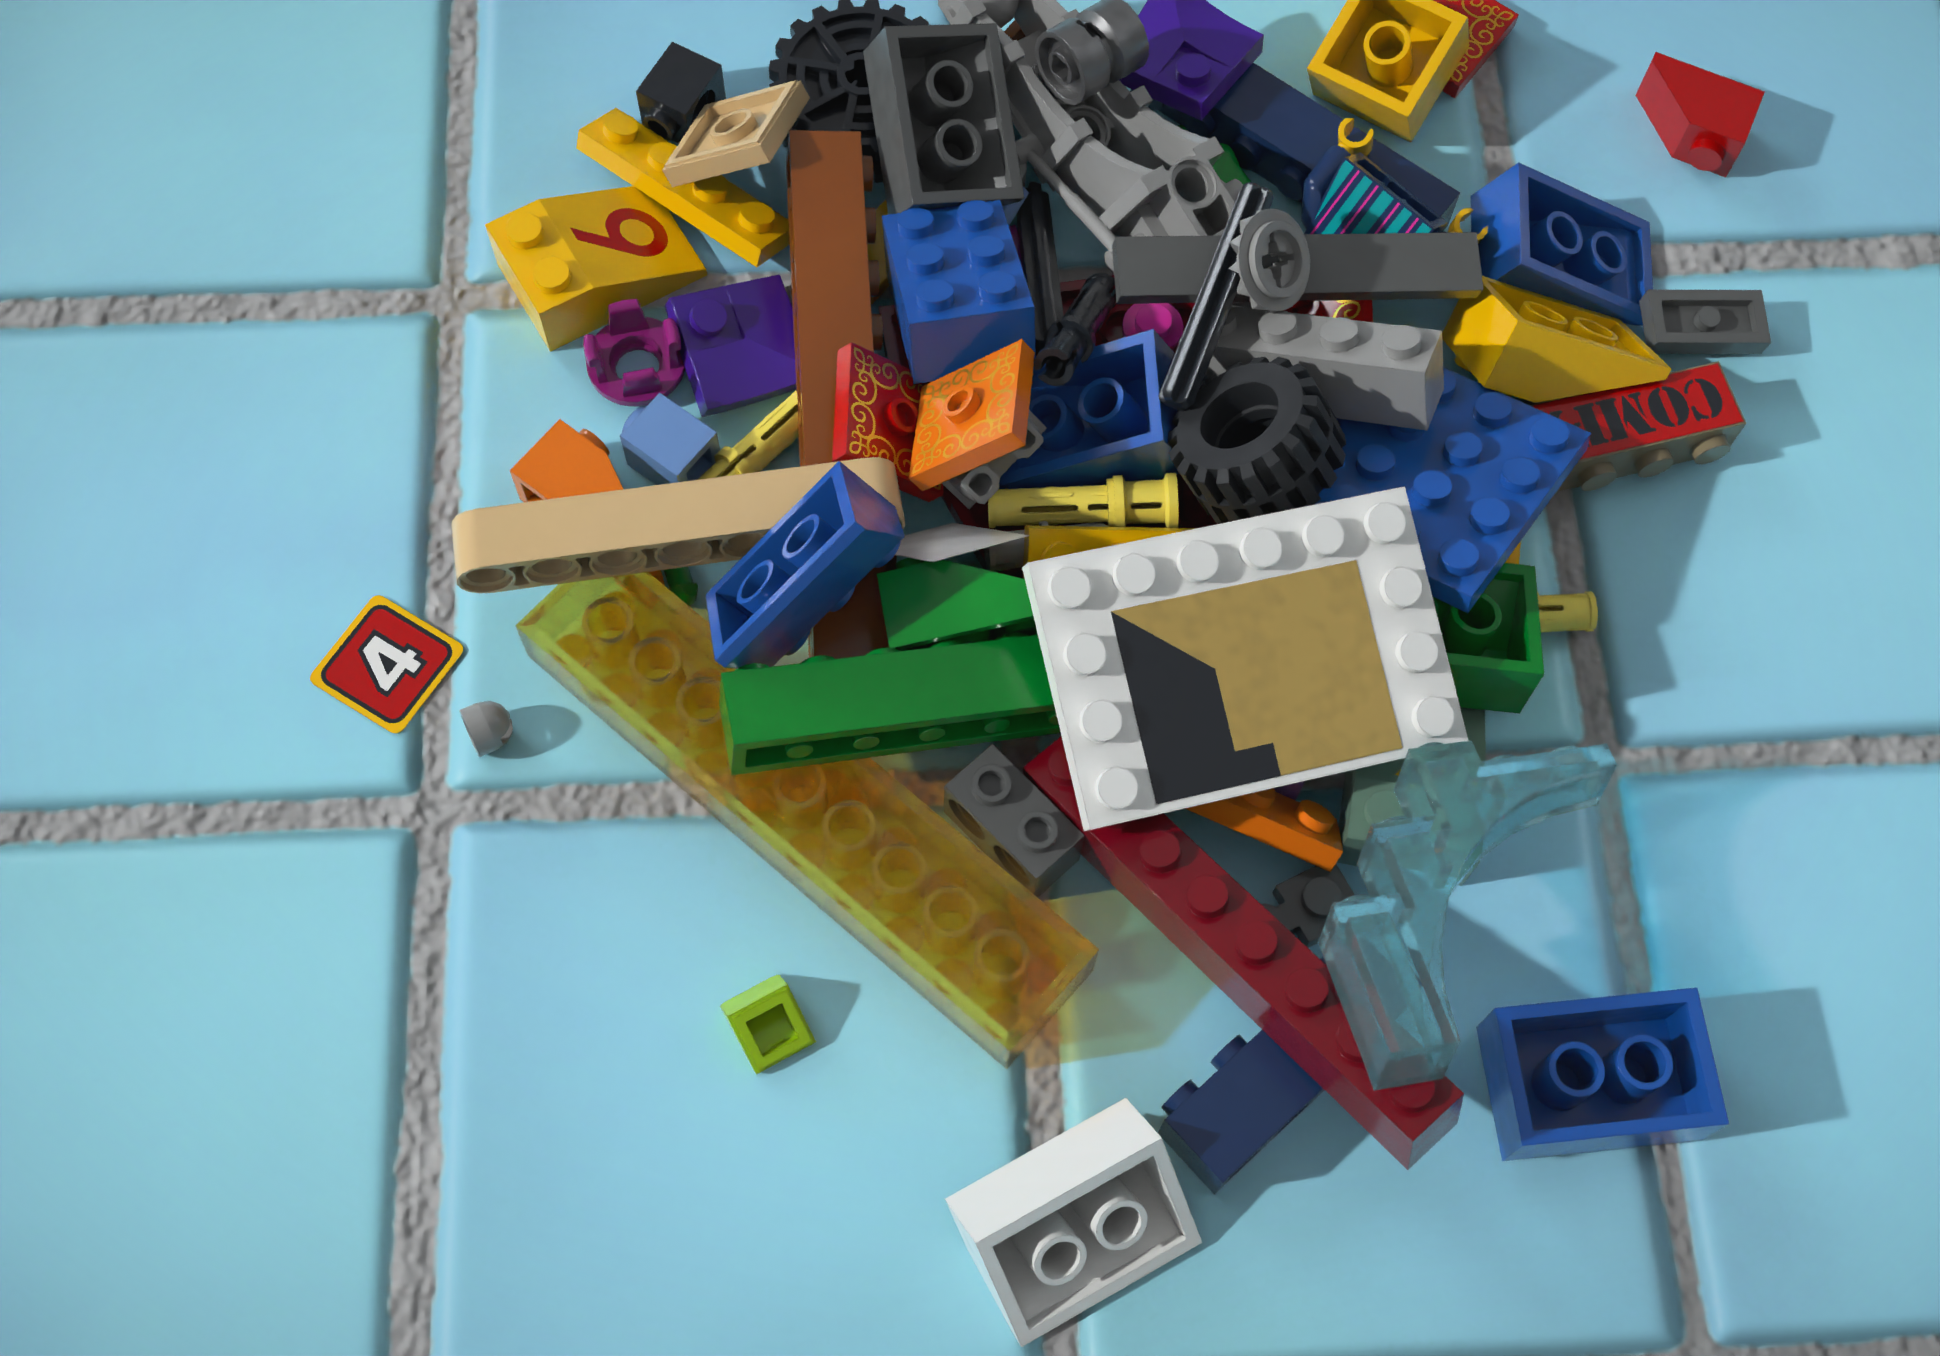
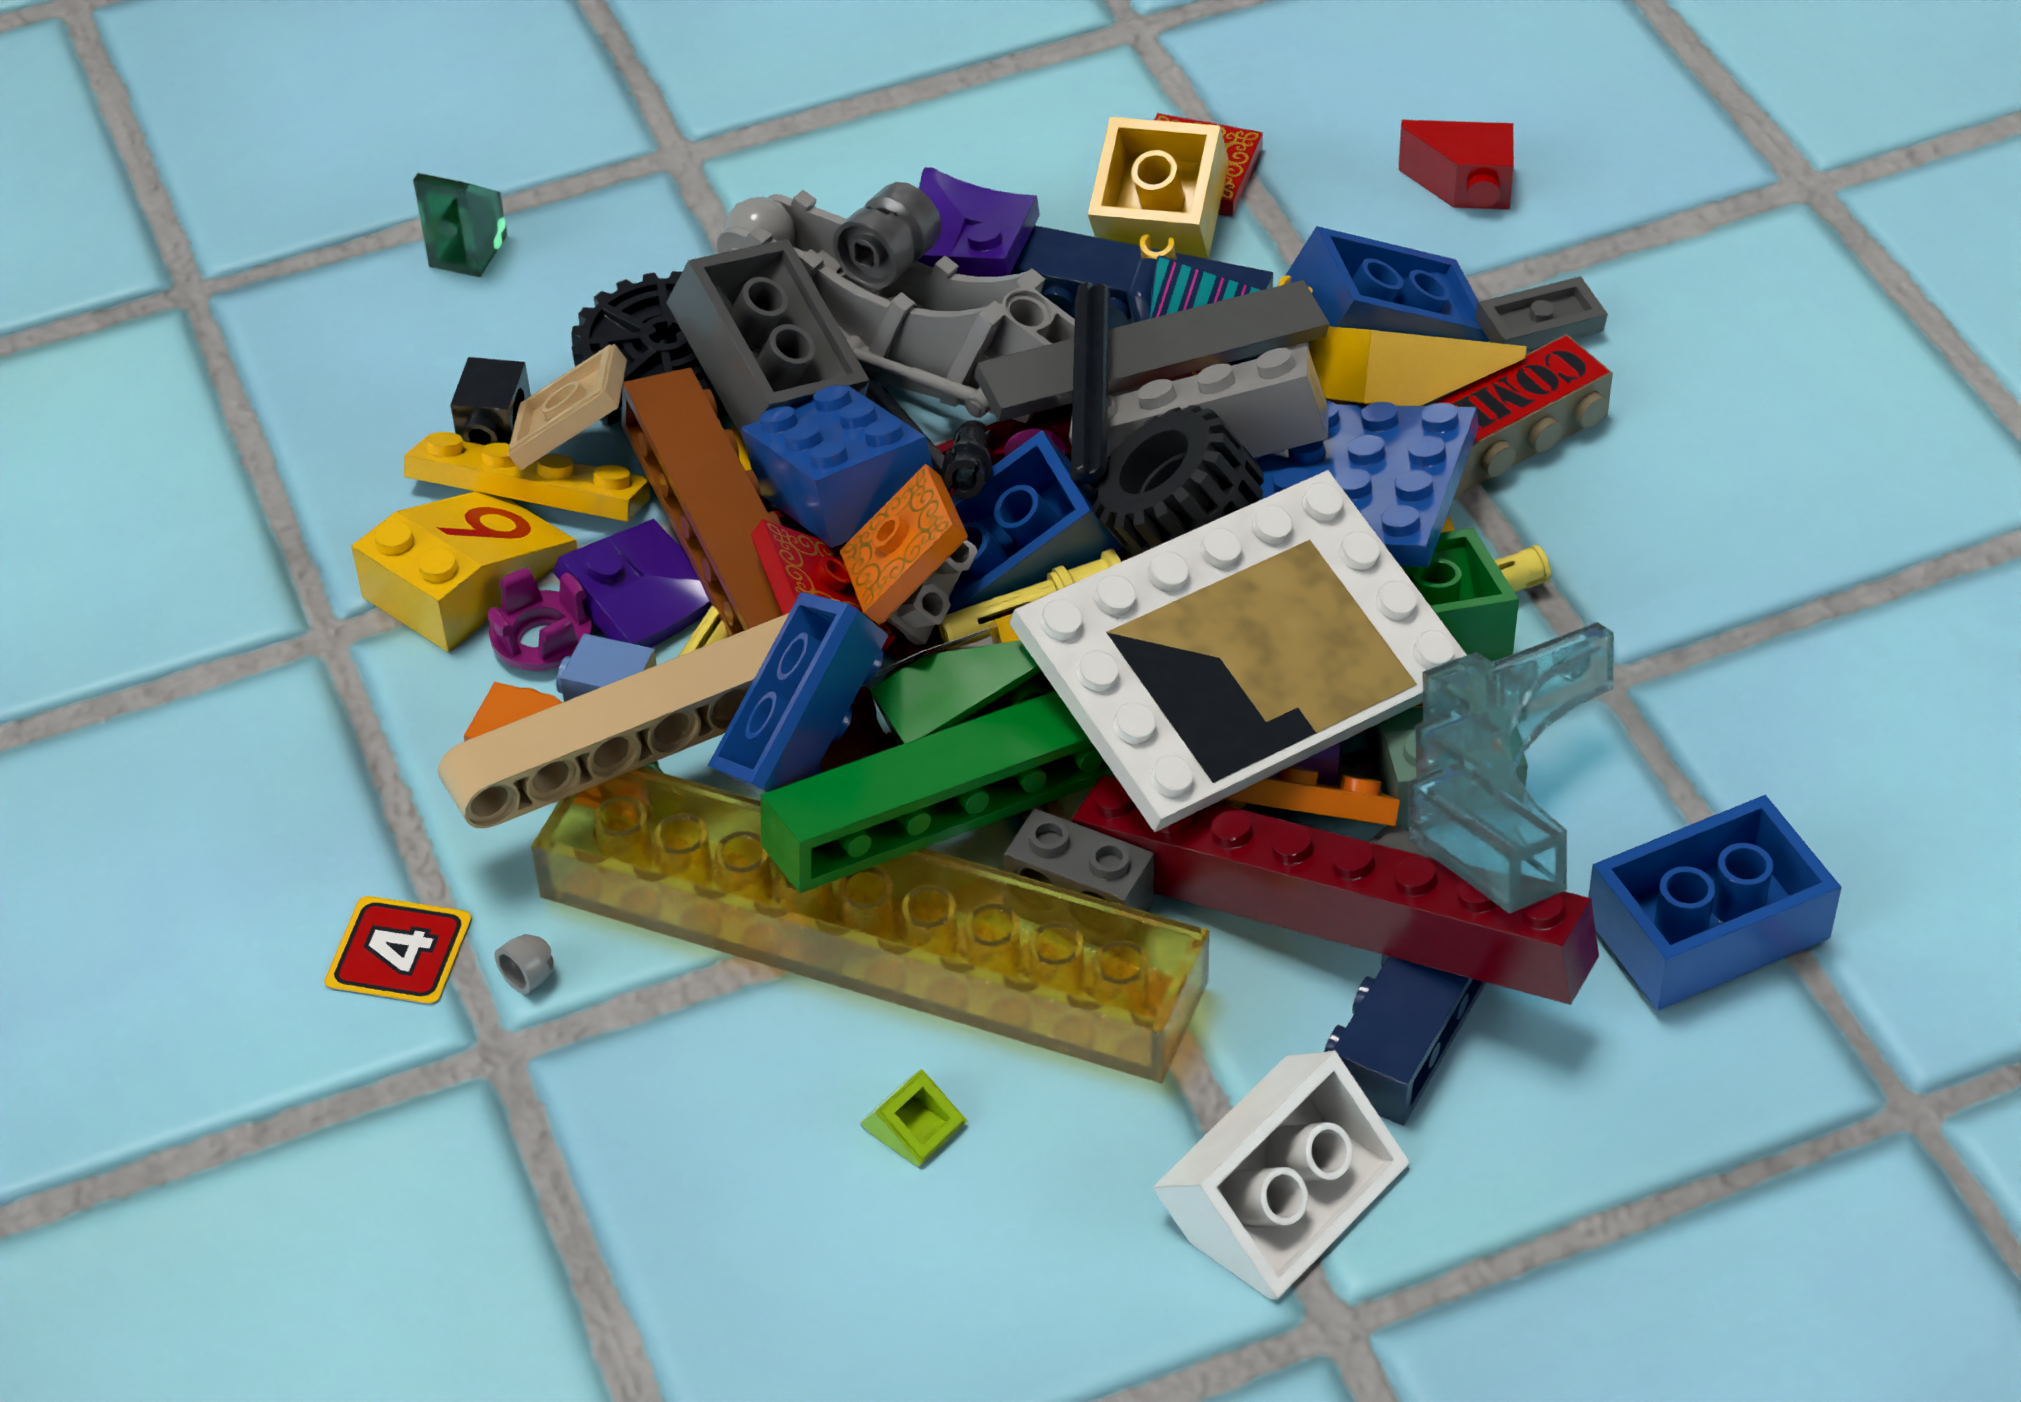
camera: 15 degrees left, 20 degrees down
light grey gear [1228,208,1310,312] -> none

